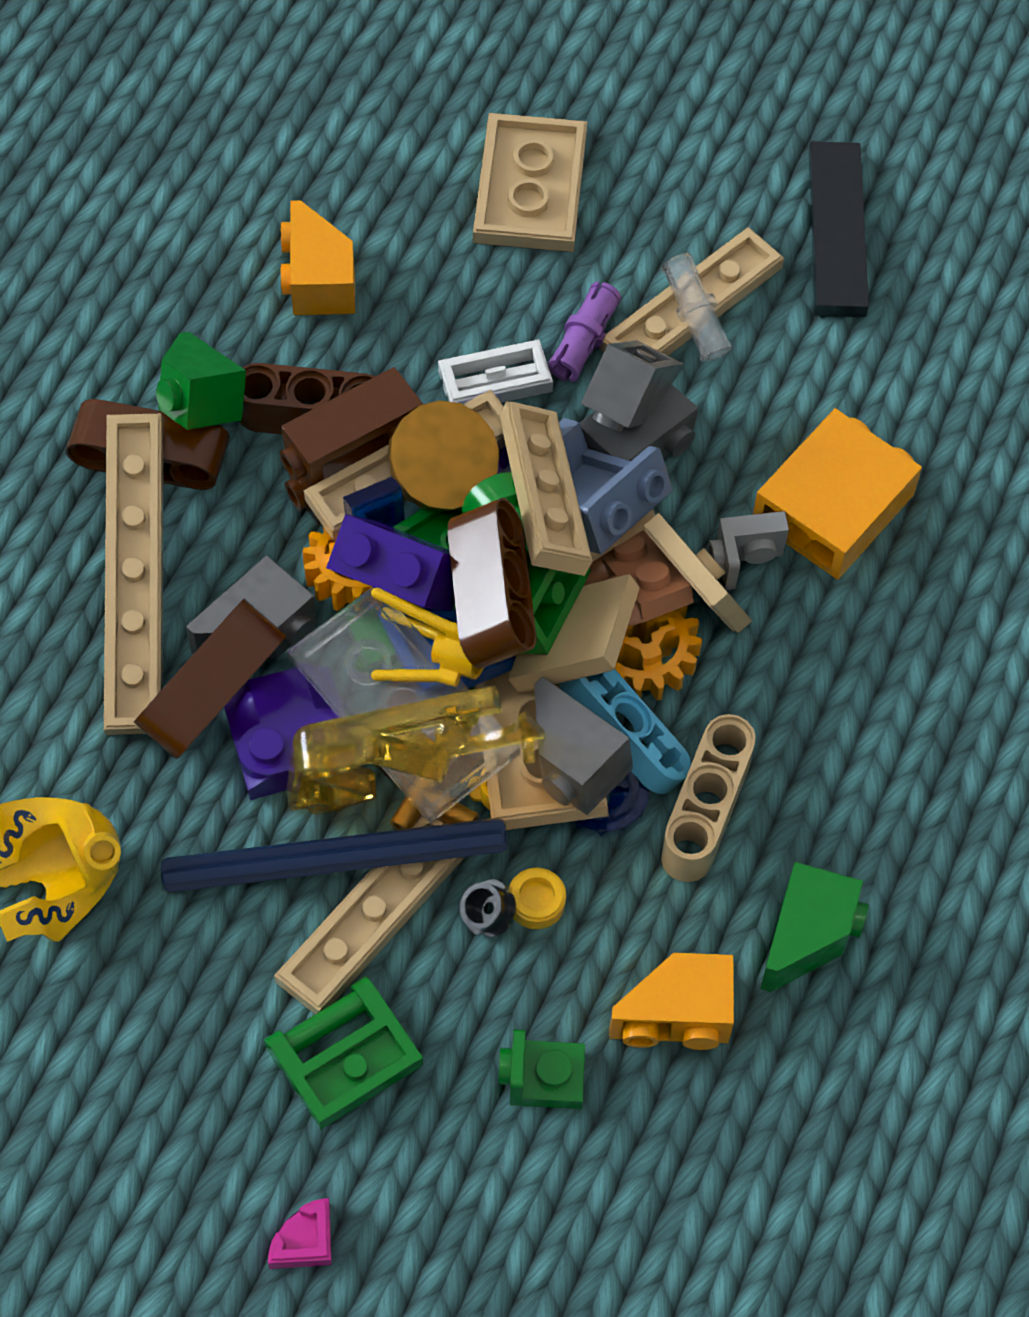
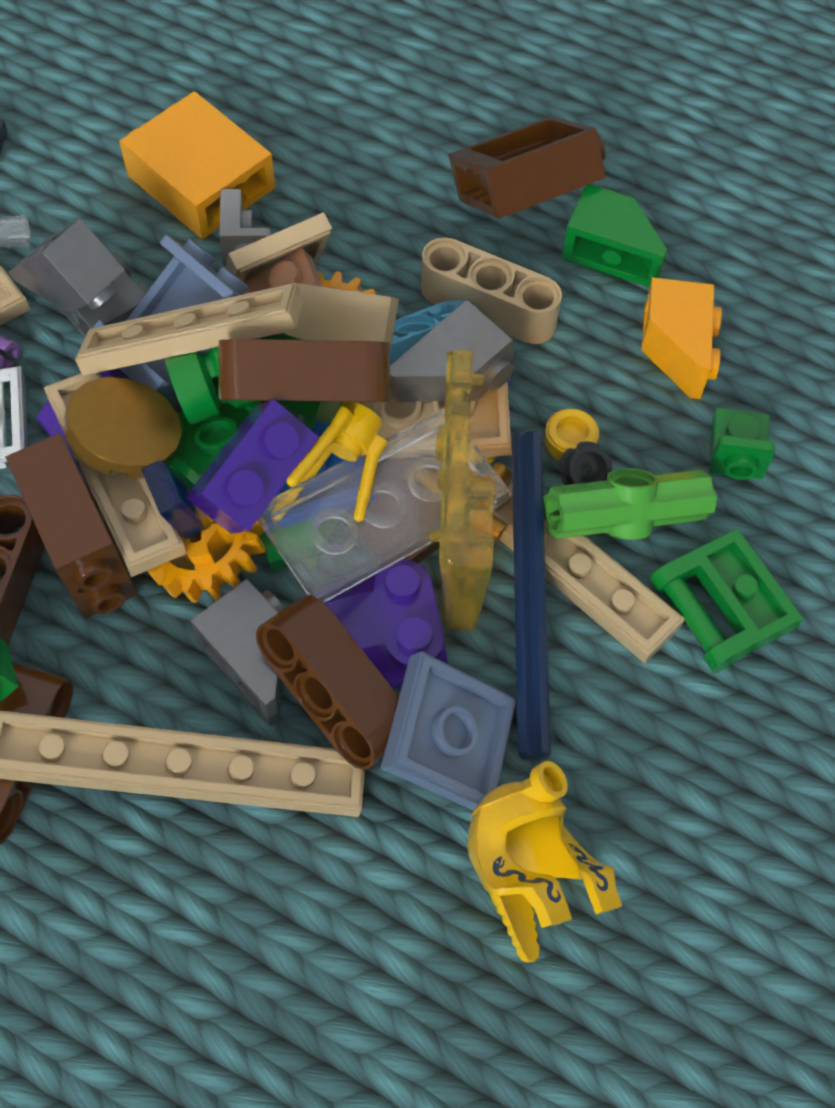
camera: 85 degrees left, 0 degrees up
none -> sand blue tile [380,651,517,810]
none -> reddish brown window [448,116,606,219]
none -> bright green piece [543,468,717,540]

